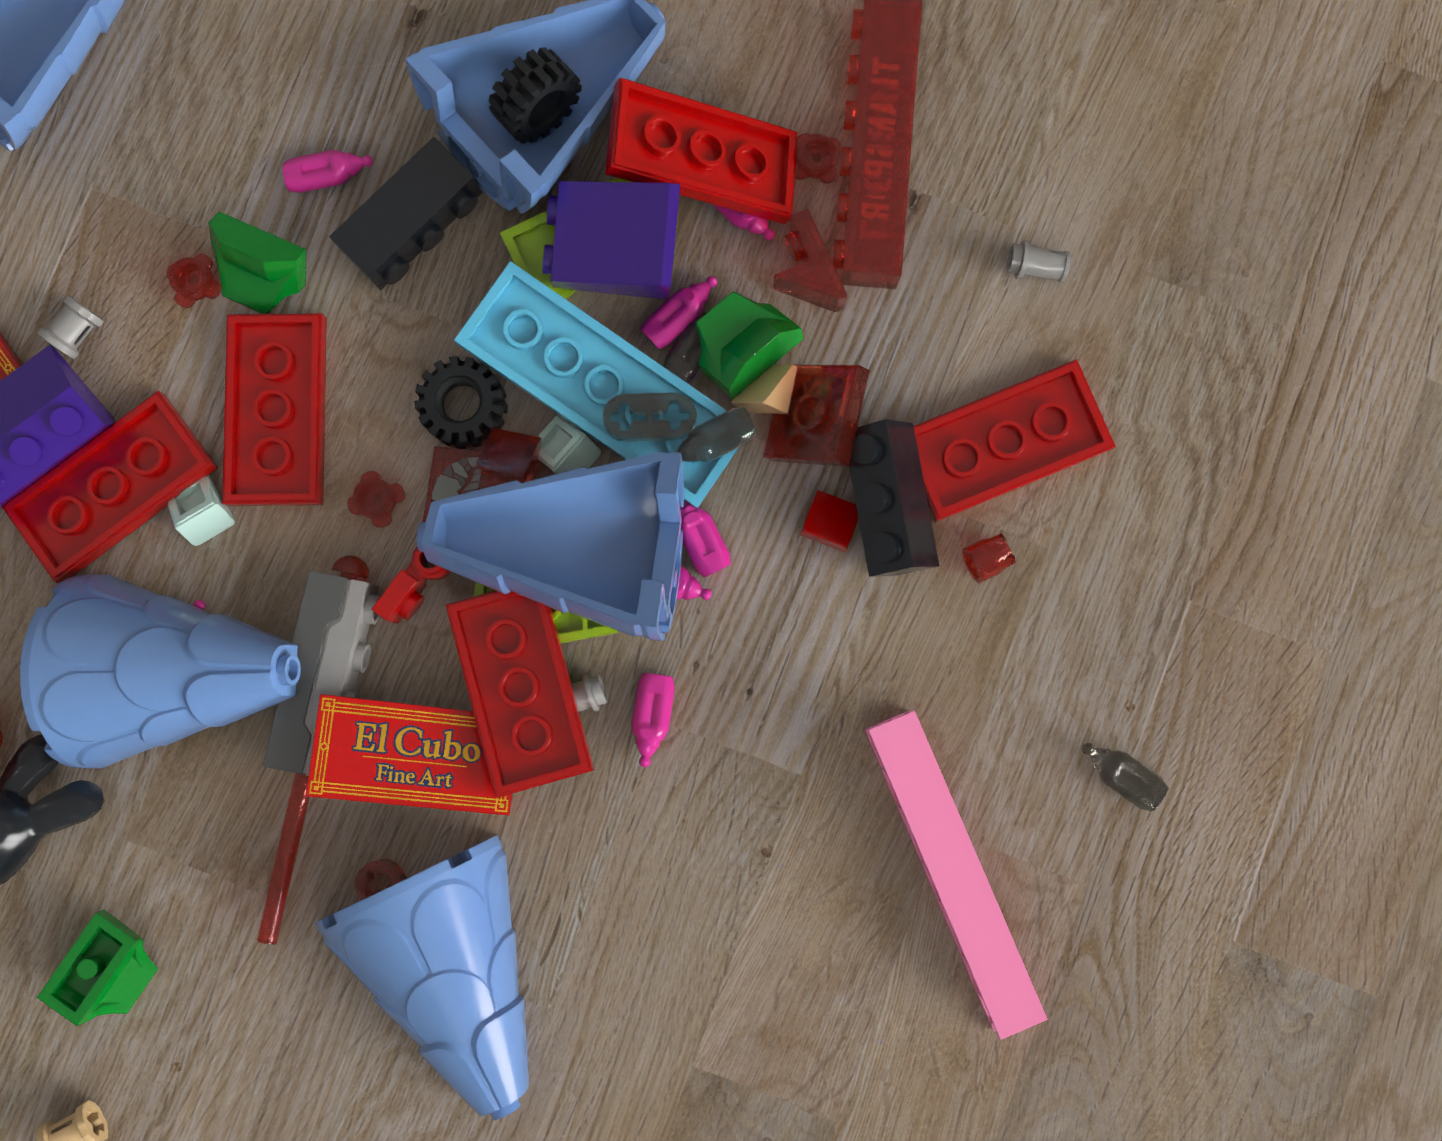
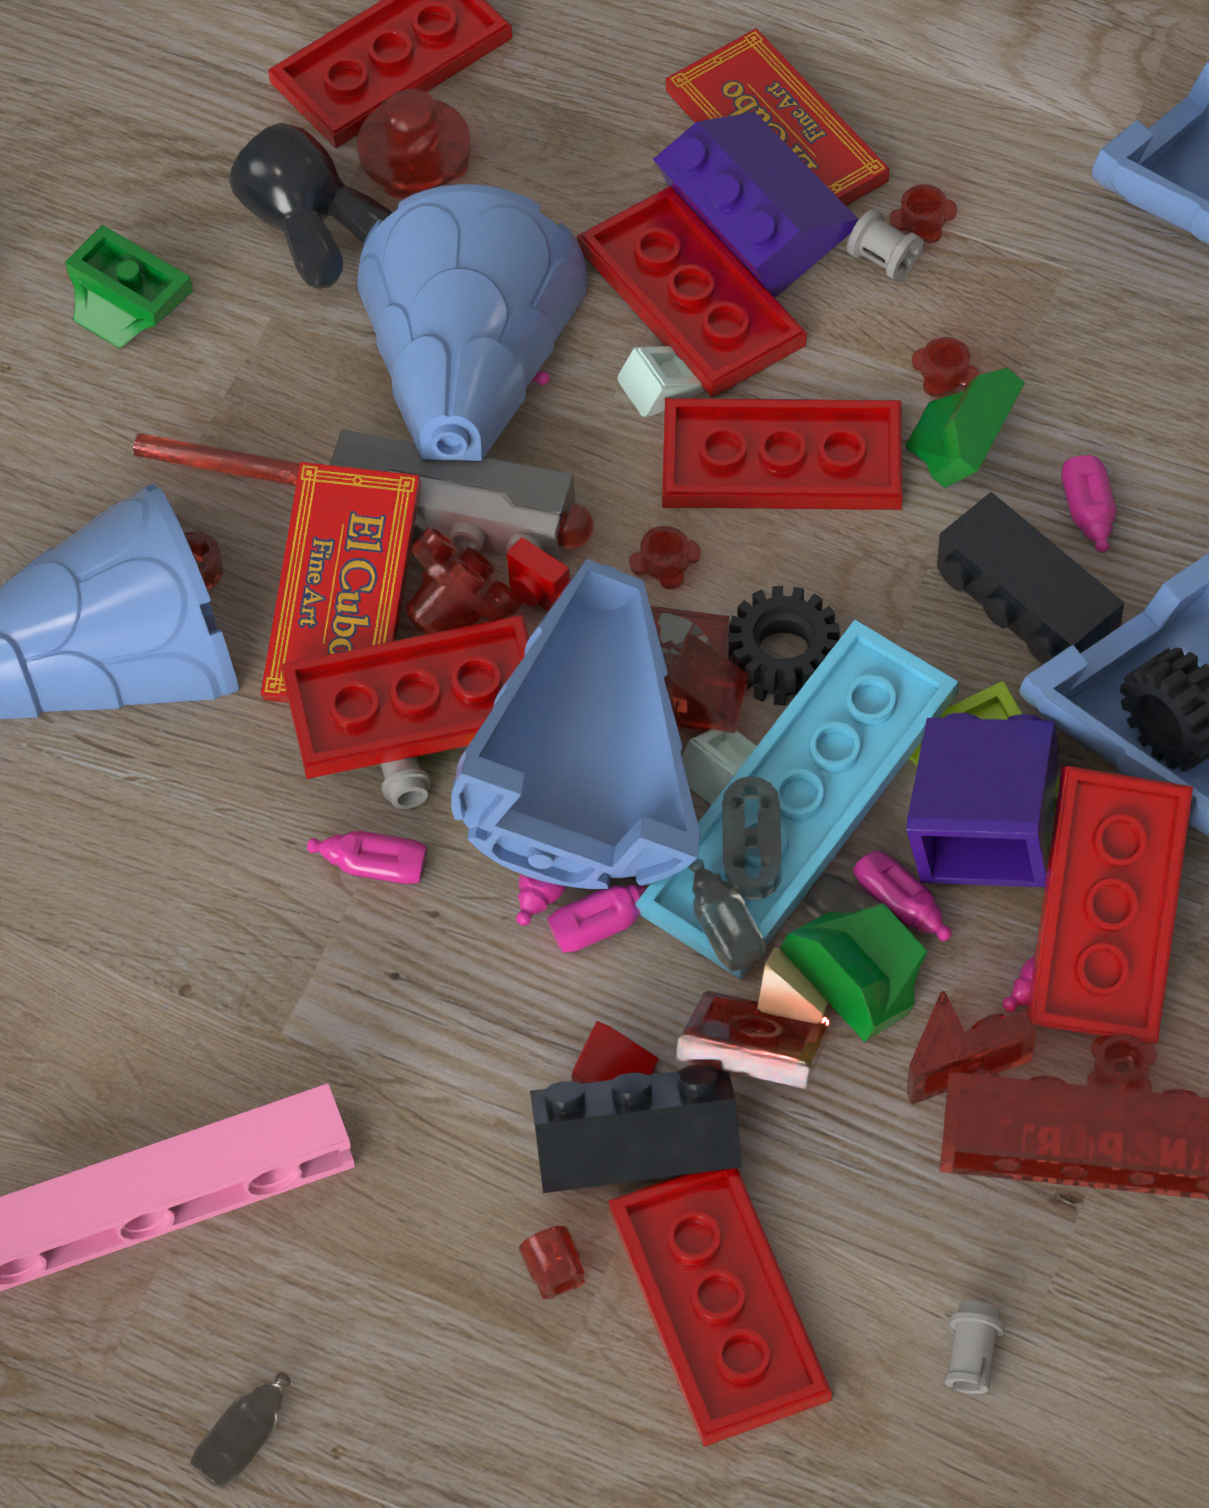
camera: 90 degrees right, 25 degrees down
none -> clear red plate [406,526,524,635]
none -> clear red plate [890,184,957,244]

